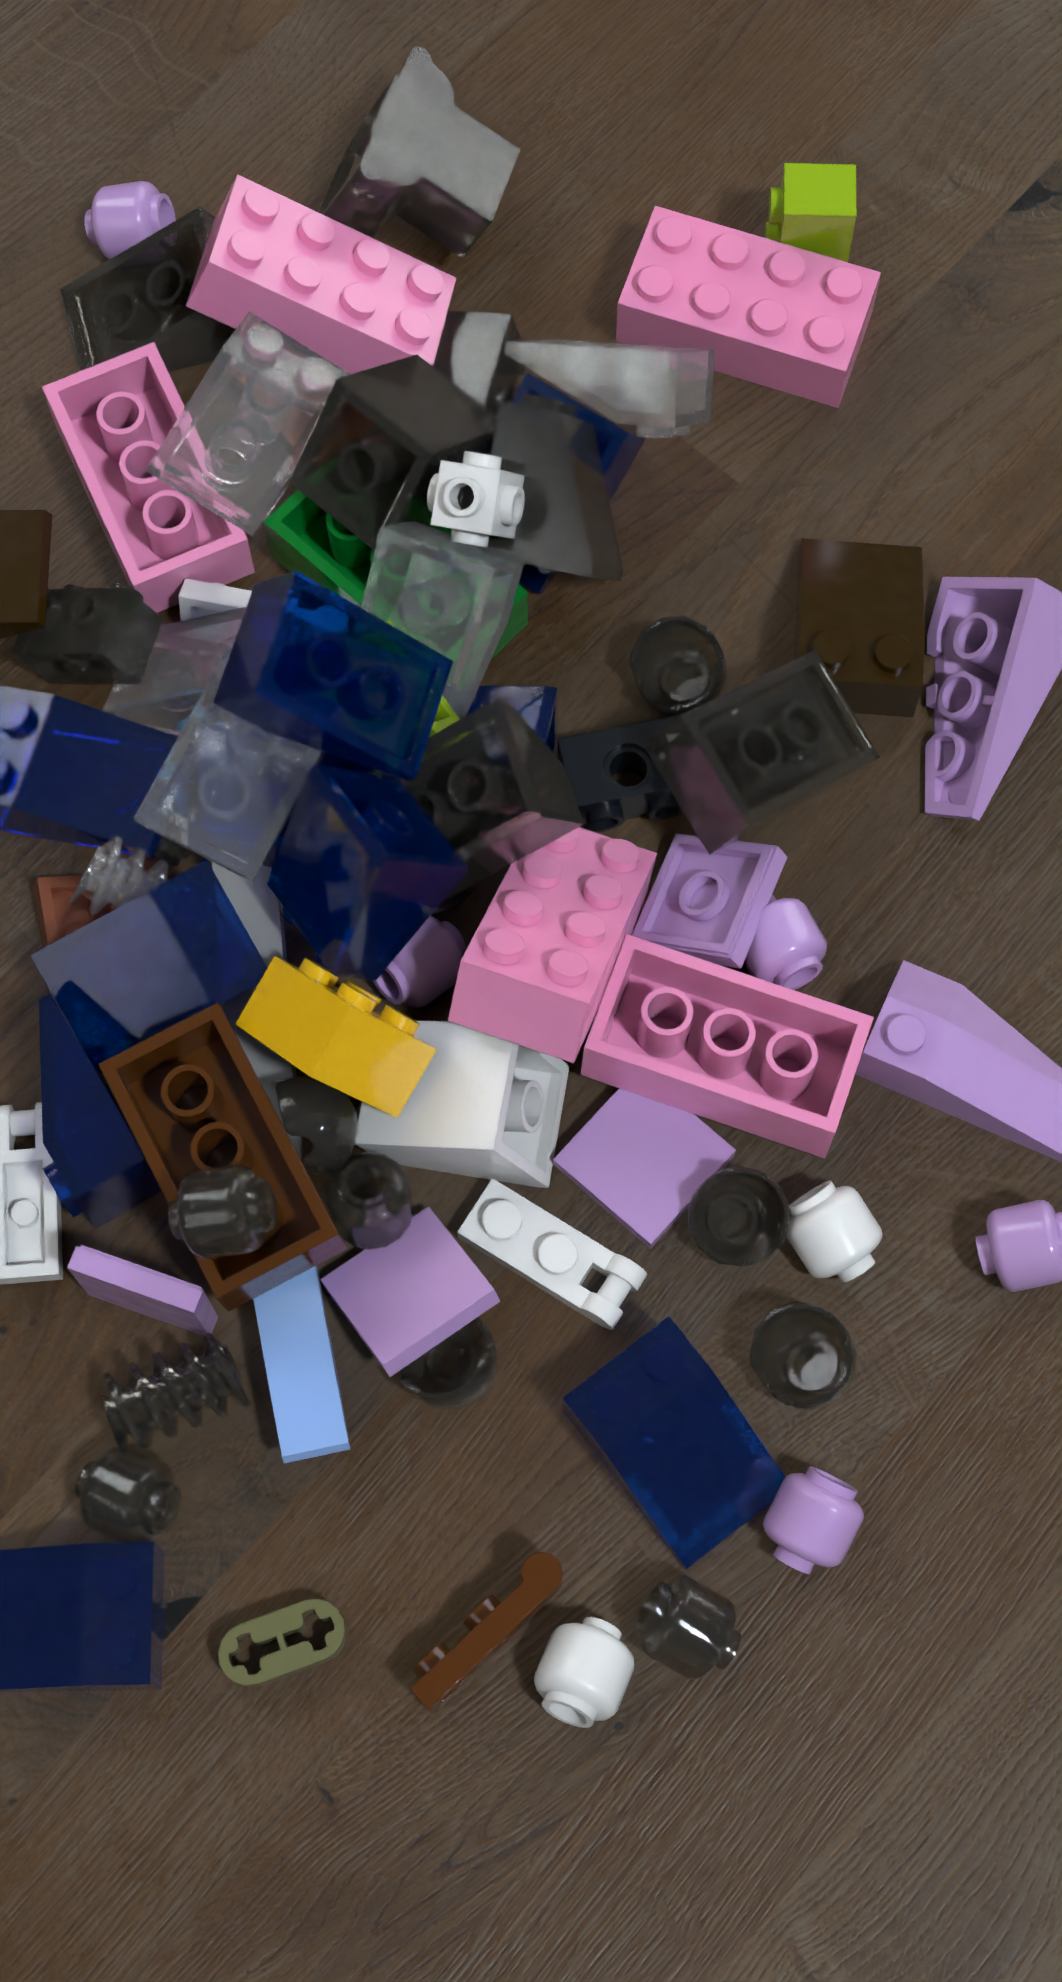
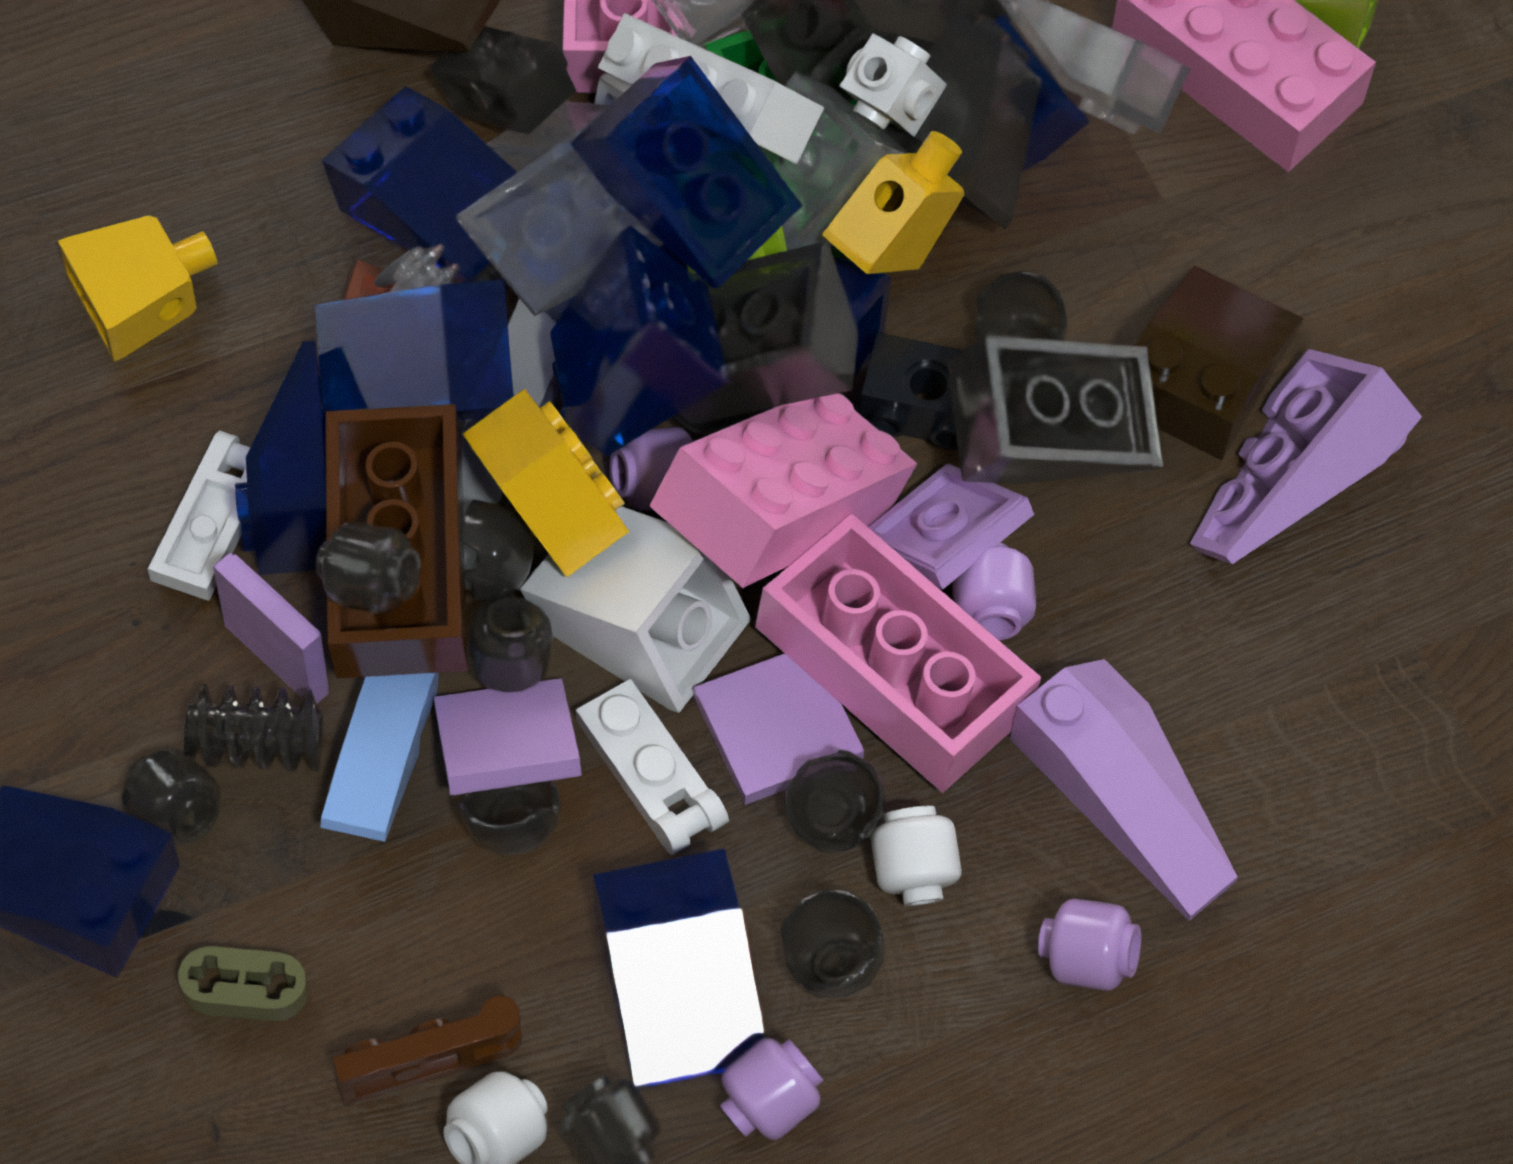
camera: 20 degrees right, 10 degrees down
none -> white brick [598,13,825,164]
none -> yellow torso [822,131,964,274]

